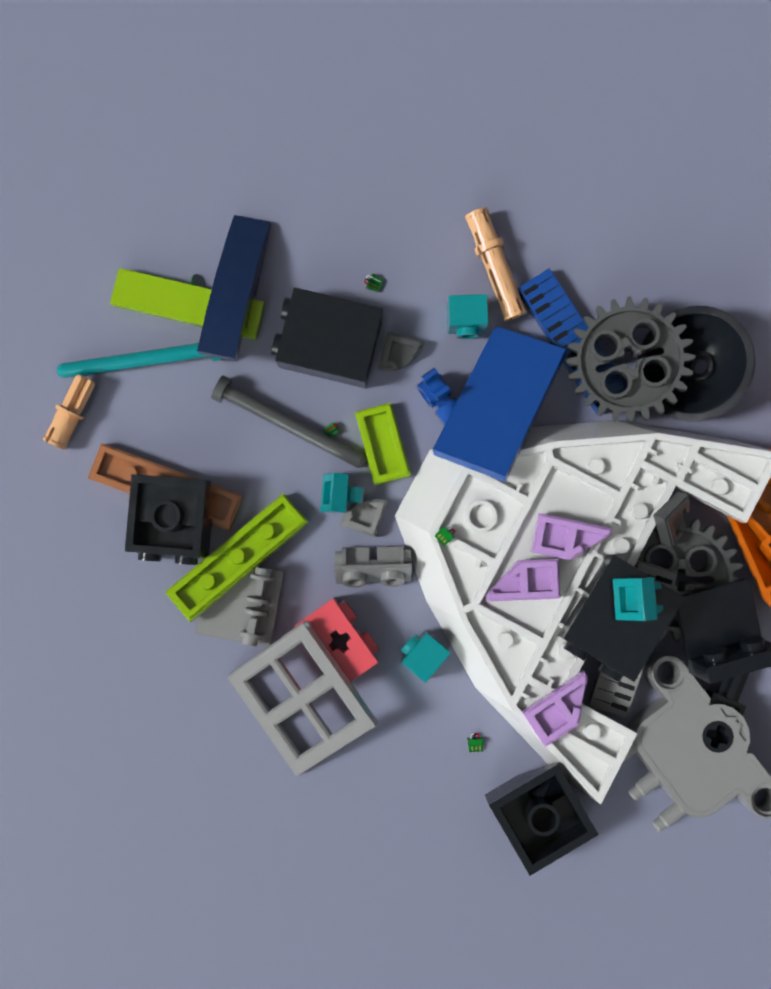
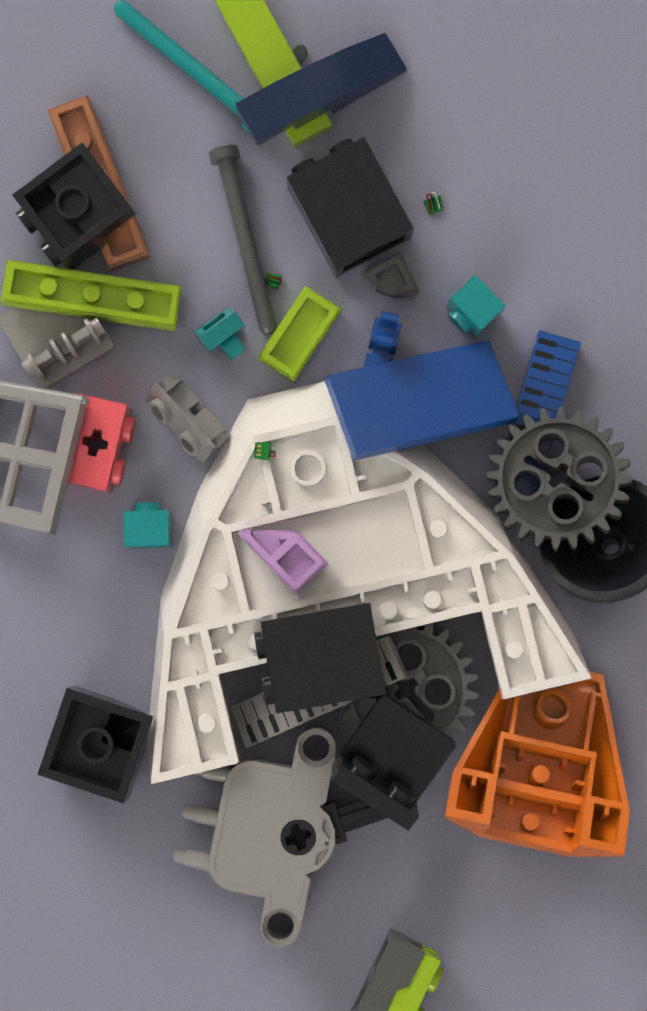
camera: 45 degrees right, 0 degrees up
light nougat axle [43,374,95,450] -> none
light grey tile [339,499,387,537] -> none
light nougat pin [465,207,528,322] -> none
green piece [467,733,484,753] -> none
lavender tile [522,671,588,747] -> none
lavender tile [530,513,612,560] -> none
teal tile [613,577,663,621] -> none
dark grey tile [653,491,690,547] -> none

